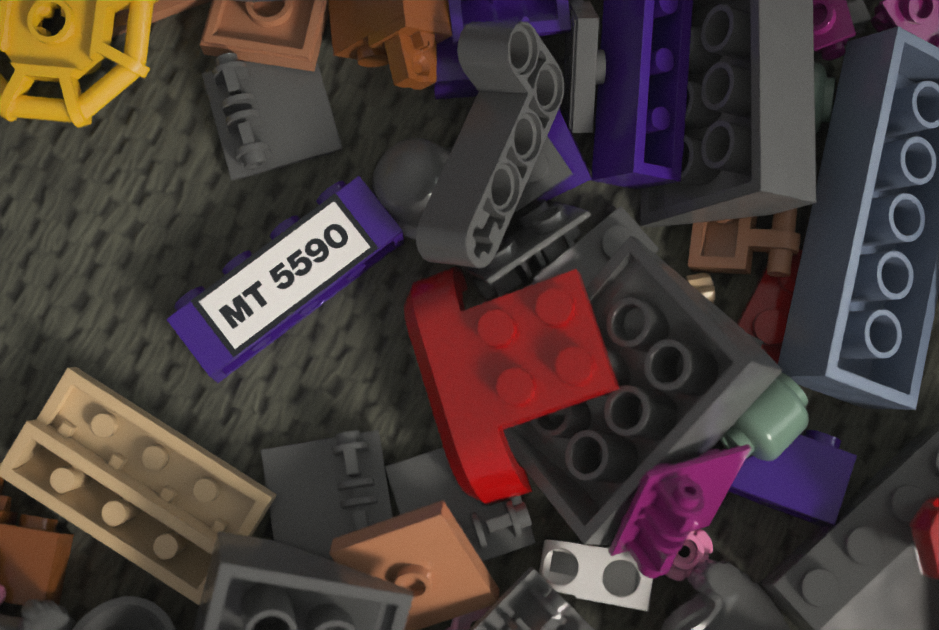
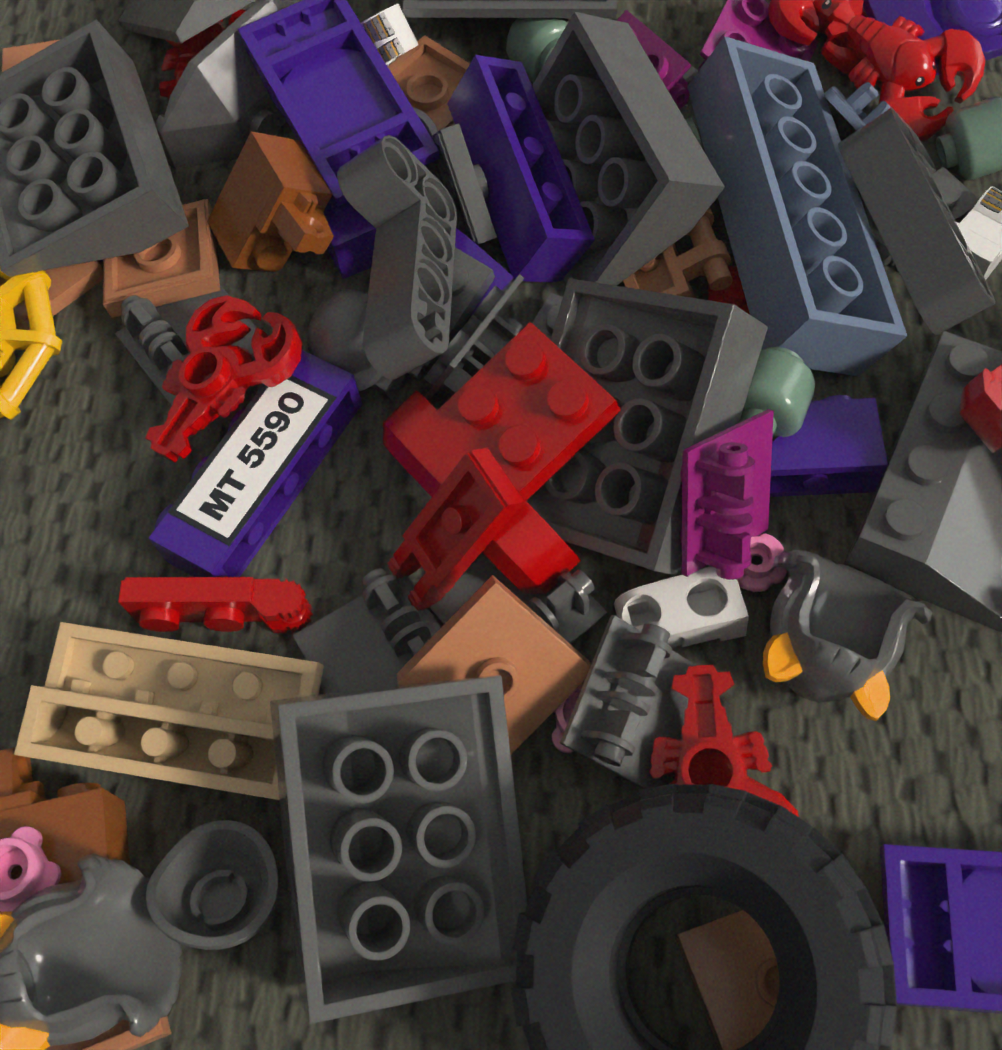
camera: 10 degrees left, 15 degrees down
none -> red hinge [118,577,313,633]
none -> red animal [145,295,302,463]
none -> red hinge [387,447,525,611]

